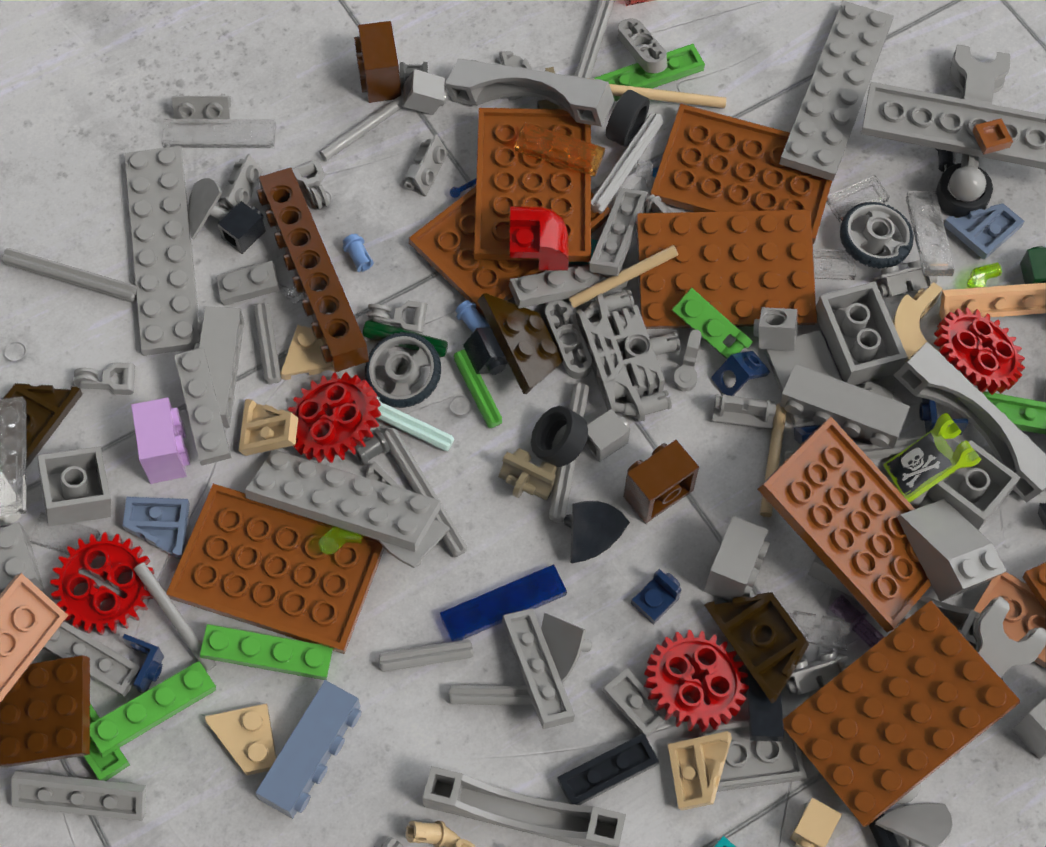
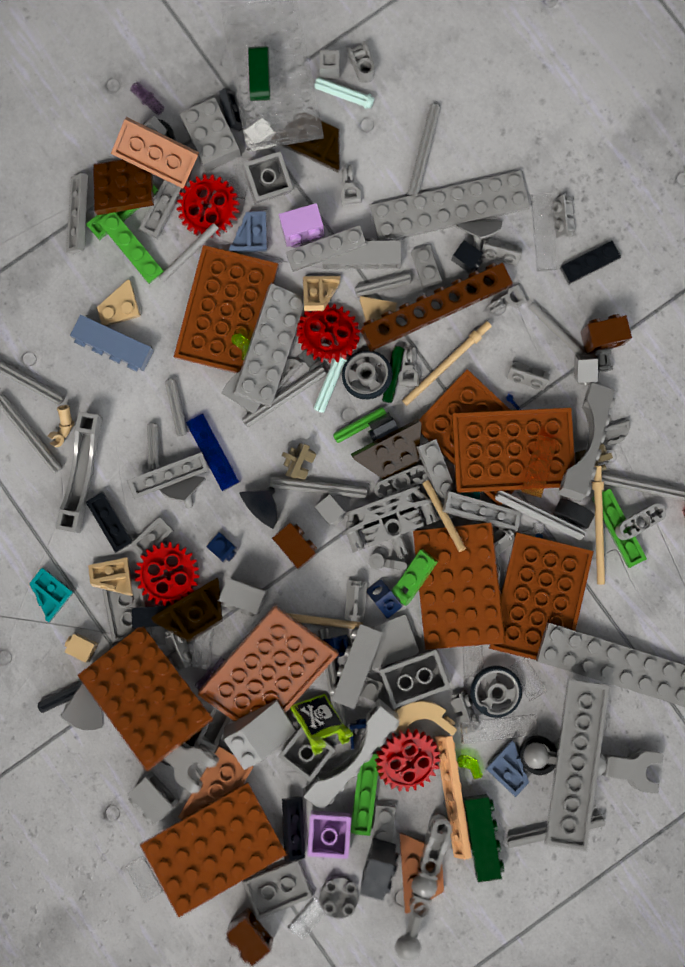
camera: 90 degrees right, 20 degrees up
dark blue bracket [122,634,164,694] -> none
bright green plate [200,624,333,680] -> none
medium blue pin [343,234,374,272] -> none
medium blue pin [455,300,490,333] -> none
red brick [509,206,569,271] -> none
black tyre [530,405,588,467] -> none
light grey brick [753,307,797,351] -> none
dark orange plate [972,118,1013,155] -> none
none -> tan bar [402,321,492,406]
none -> black plate [560,240,621,285]

